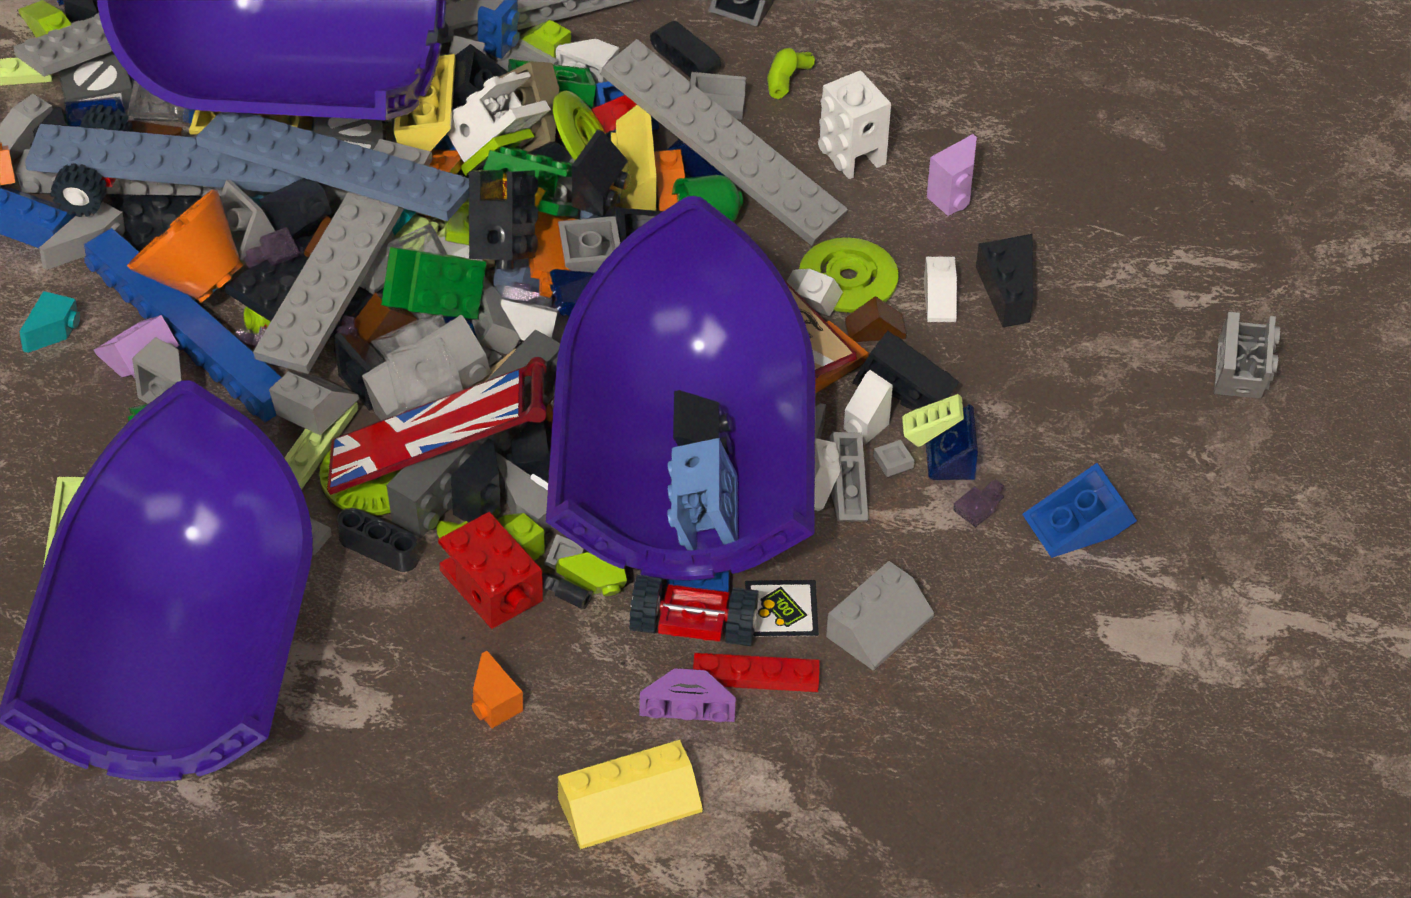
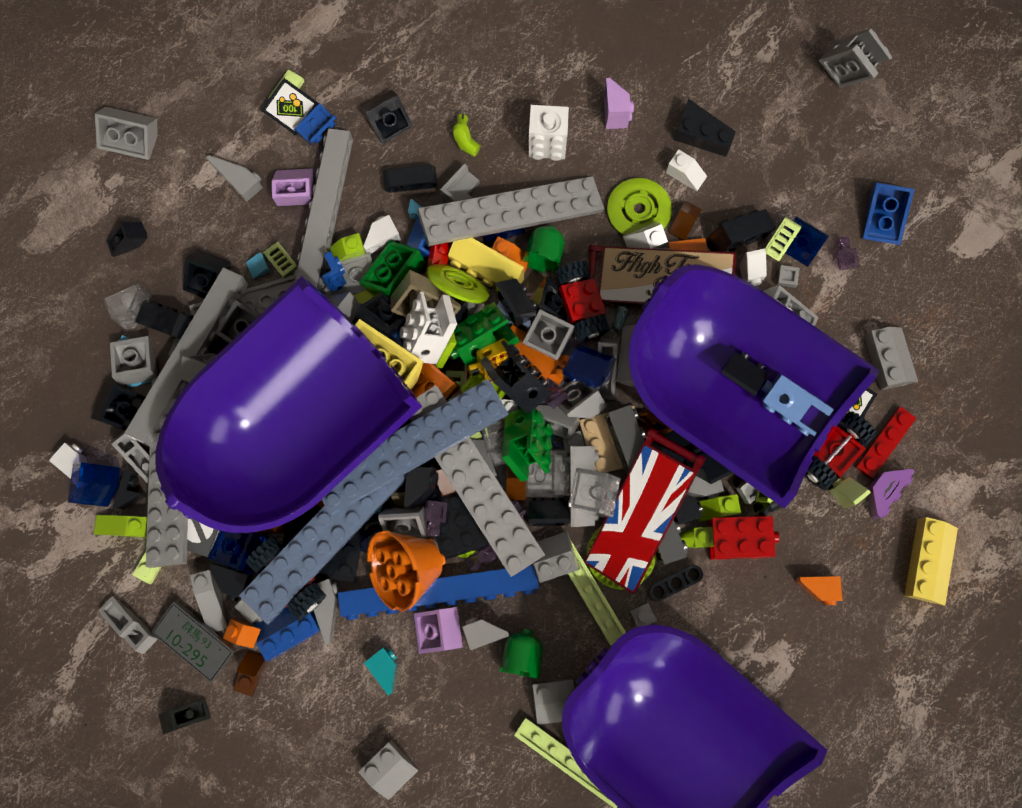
camera: 50 degrees left, 30 degrees up
none -> yellowish green slope [829,477,871,509]

